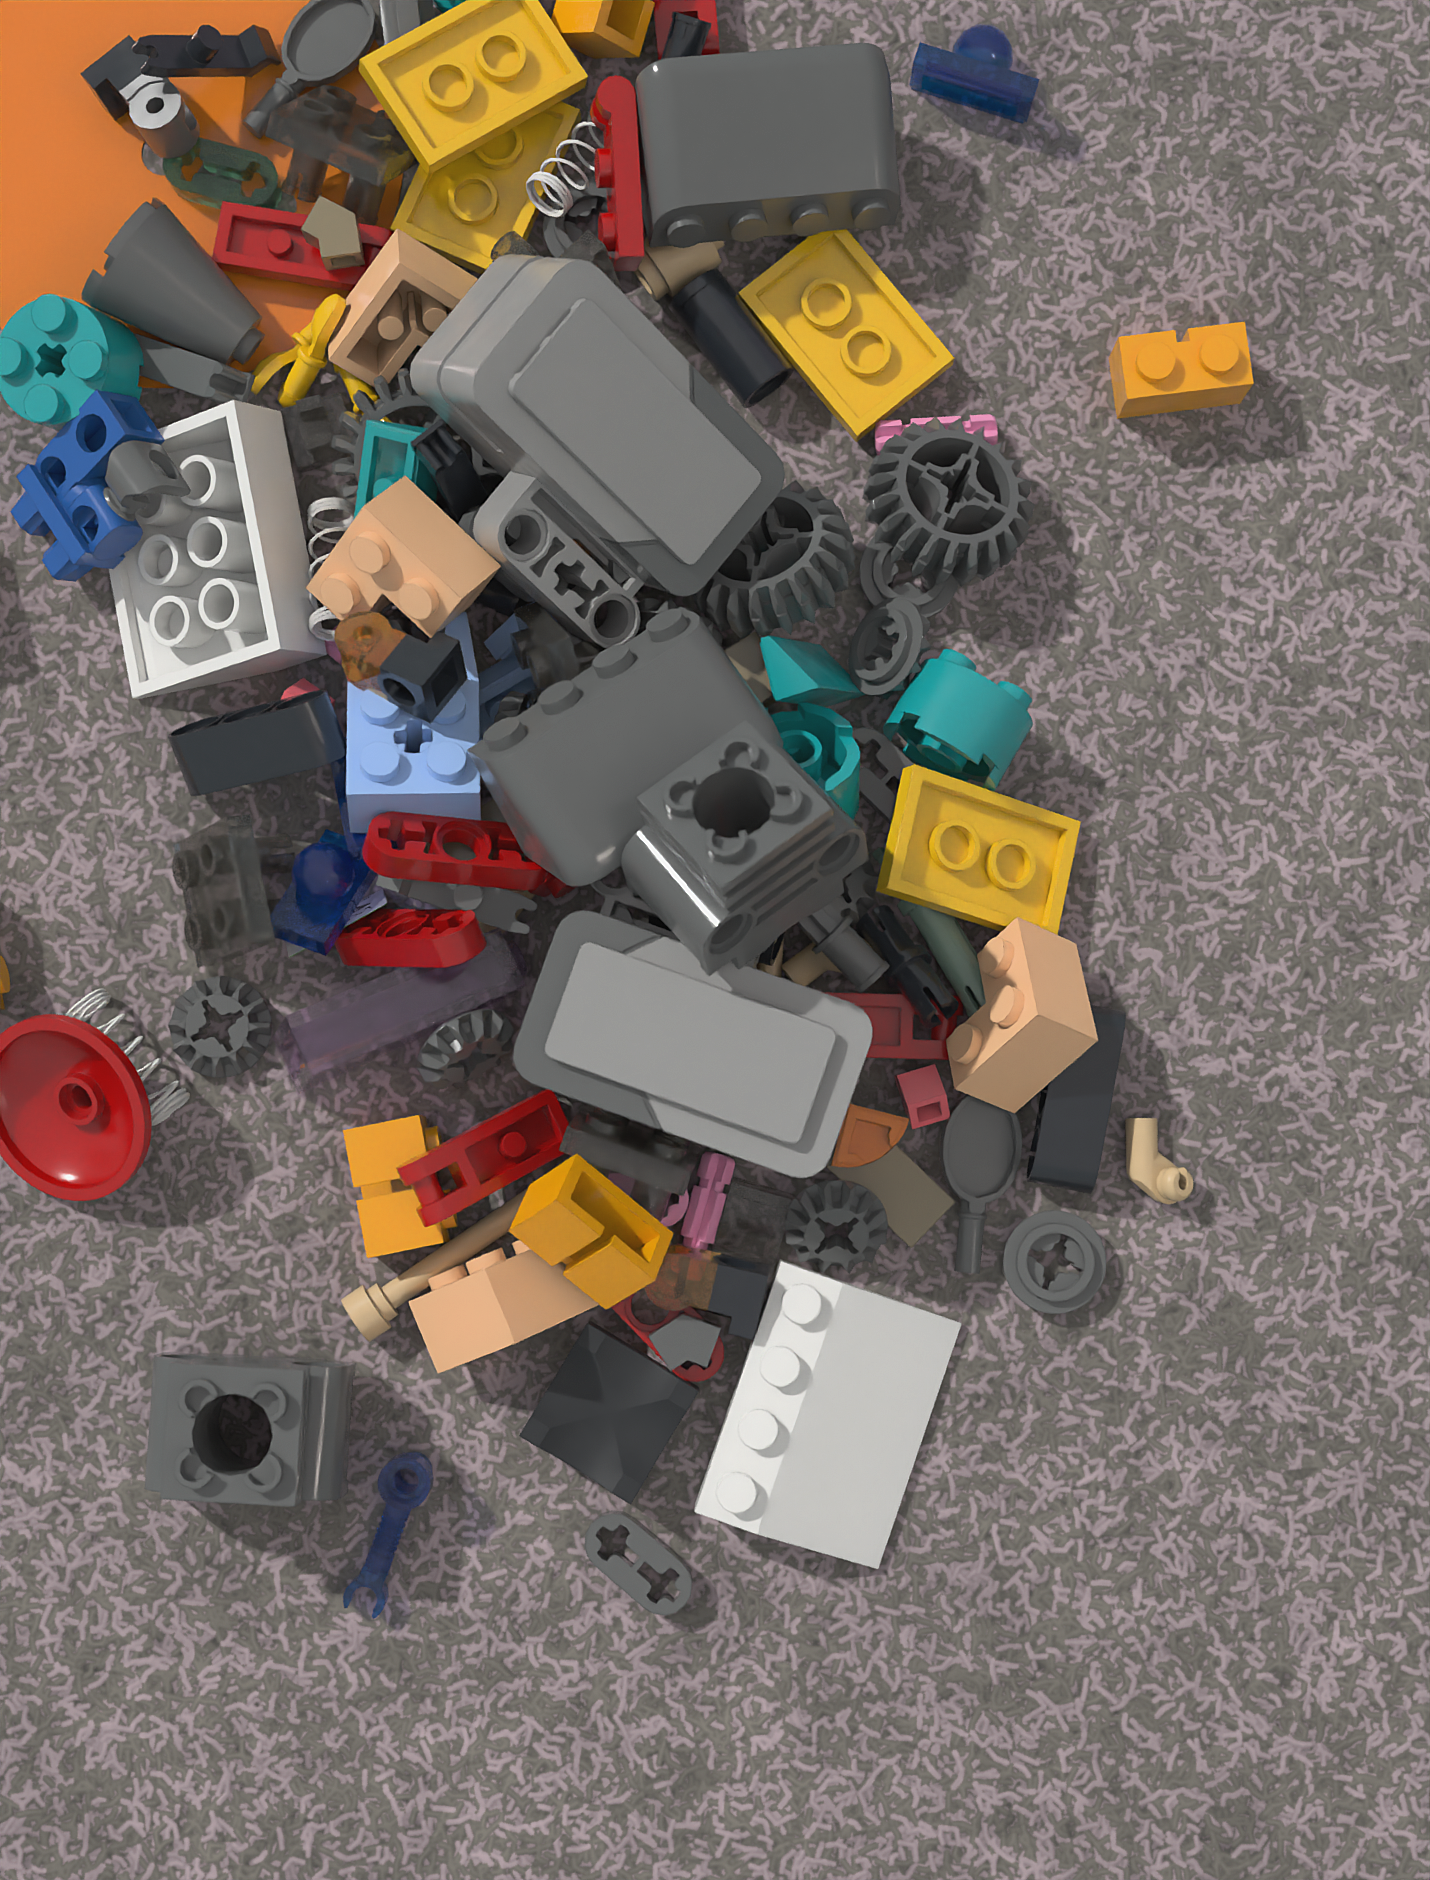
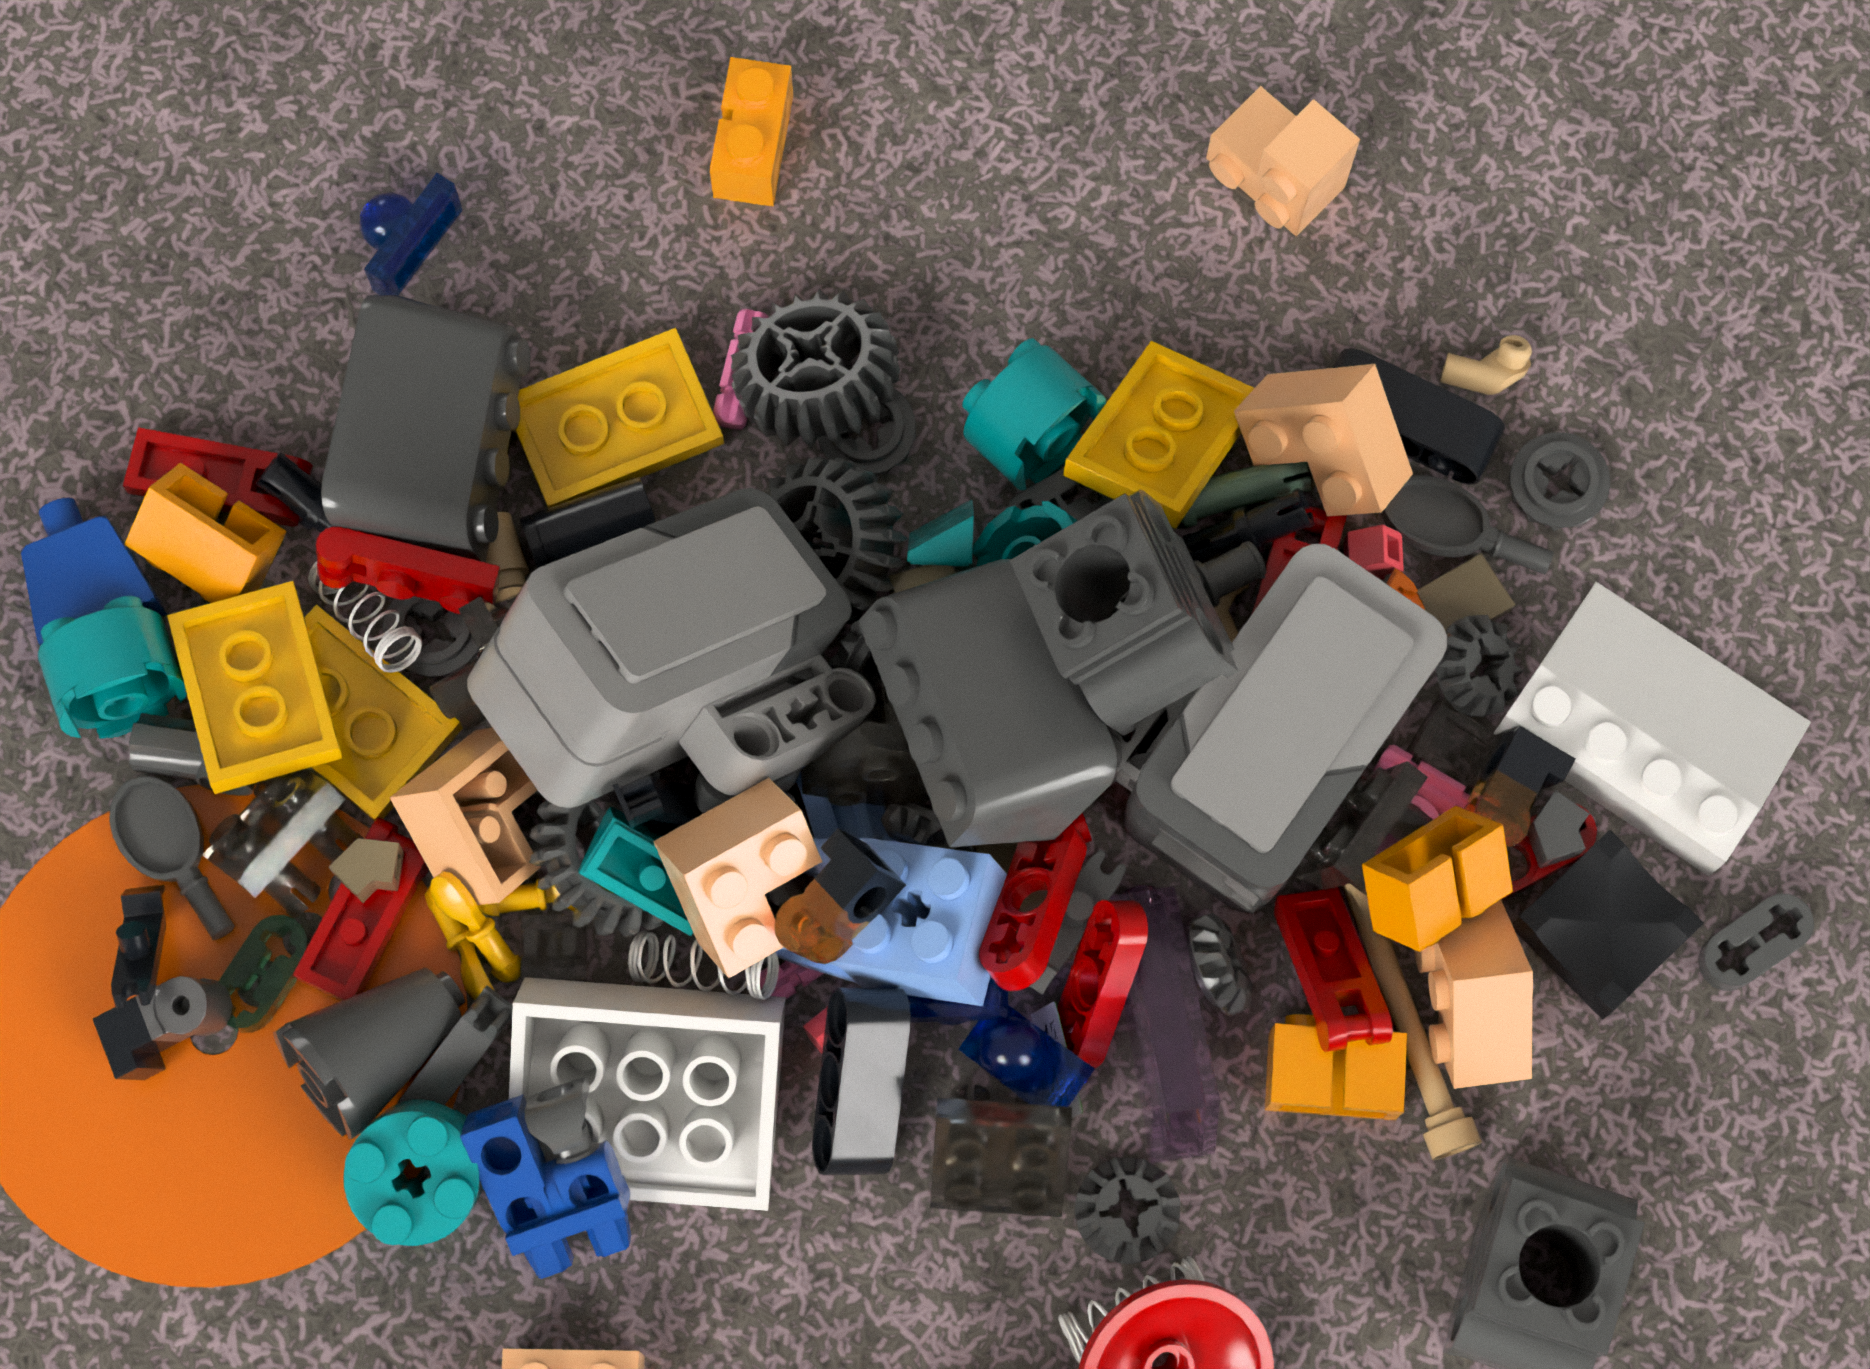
camera: 80 degrees left, 10 degrees down
clear blue brick [343,1451,434,1619] -> none
dark grey gear [848,597,932,700] -> none
none -> light nougat brick [1206,86,1360,236]

